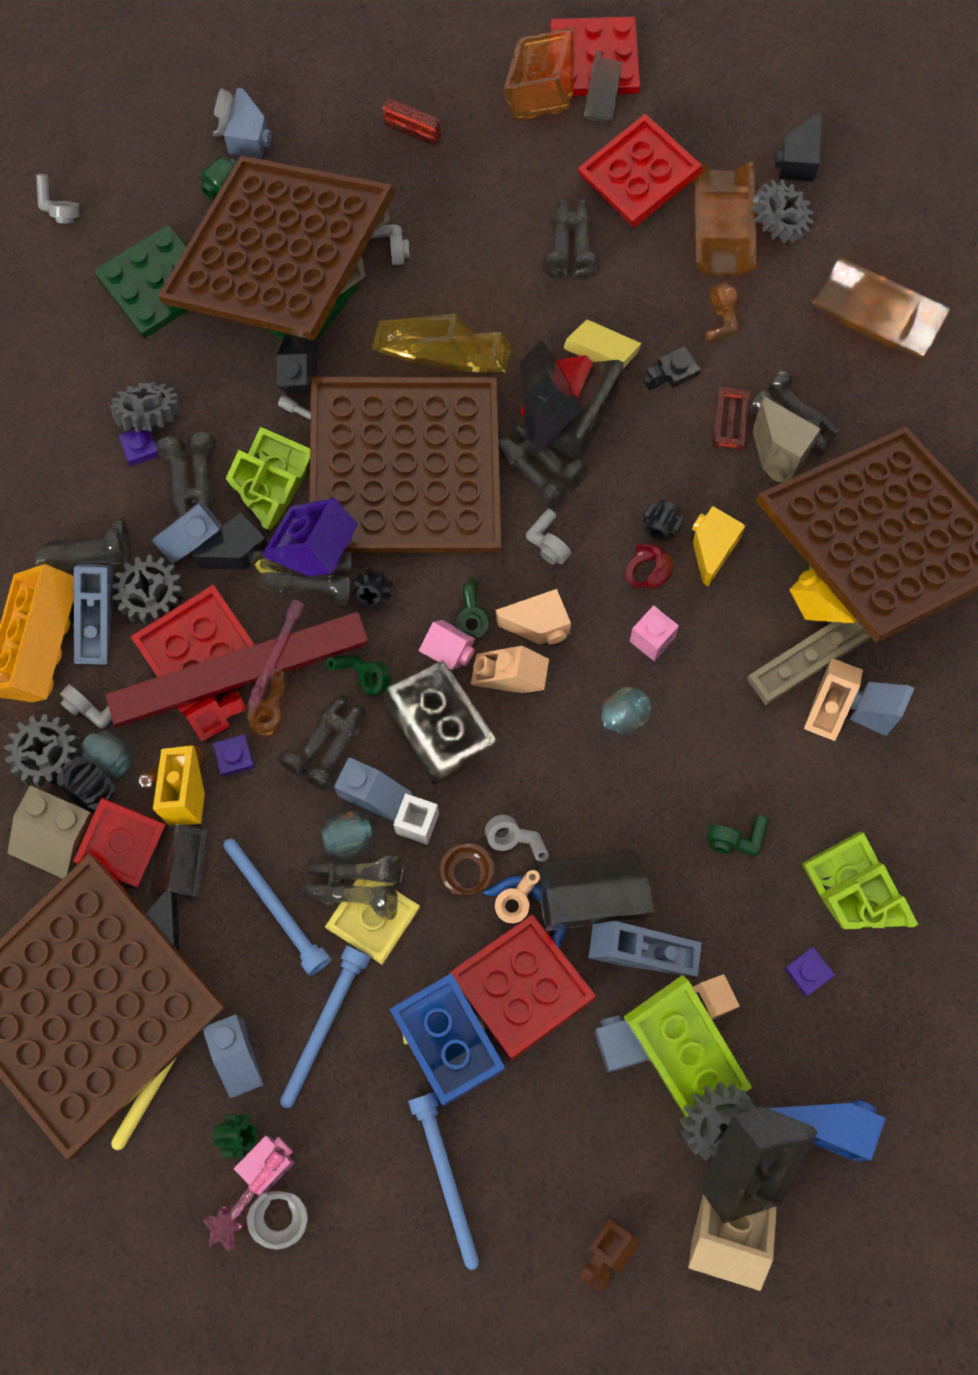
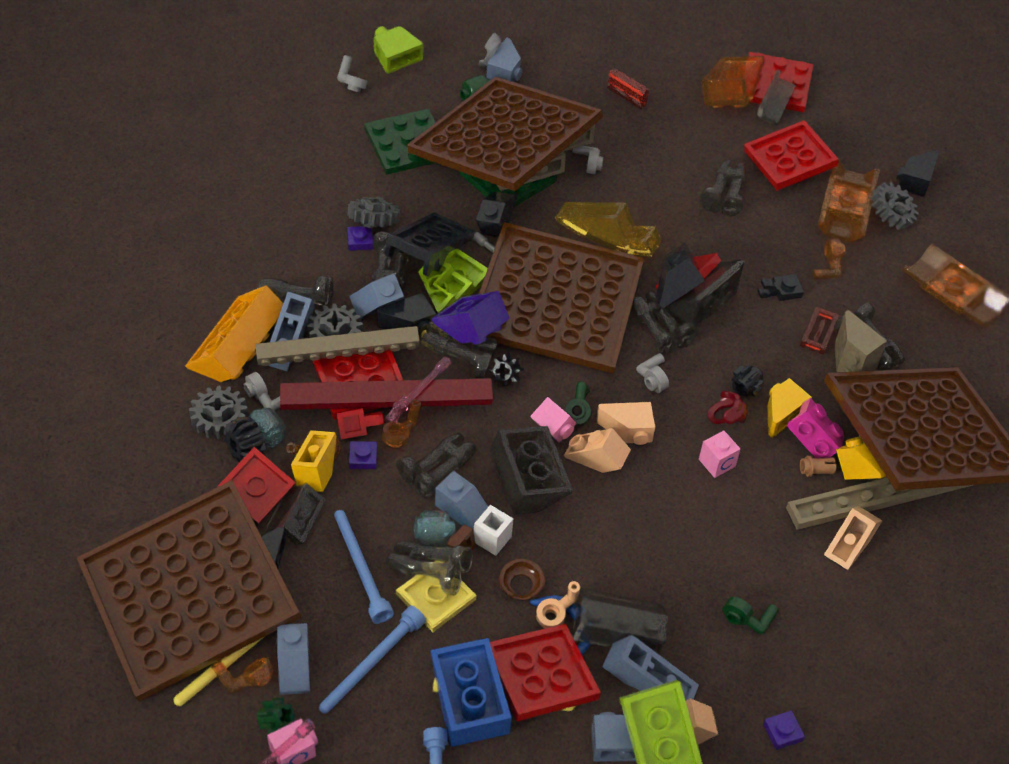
camera: 10 degrees right, 20 degrees down
dark tan slope [7,785,94,879] -> none
dark green plate [326,655,391,695] -> none
light grey plate [485,815,549,861] -> none
light yellow tile [564,319,641,373] -> none
clear light blue head [601,686,652,735] -> none
lime slope [801,832,918,929] -> none
sand blue slope [849,682,914,736] -> none
none -> clear orange plate [211,657,274,693]
none -> dark tan piece [255,326,419,366]
none -> lime torso [374,26,423,74]
none -> black hinge [385,212,475,277]
none -> reddish brown plate [447,525,476,565]
none -> dark pink bracket [787,398,844,458]
none -> medium nougat pin [800,456,836,477]

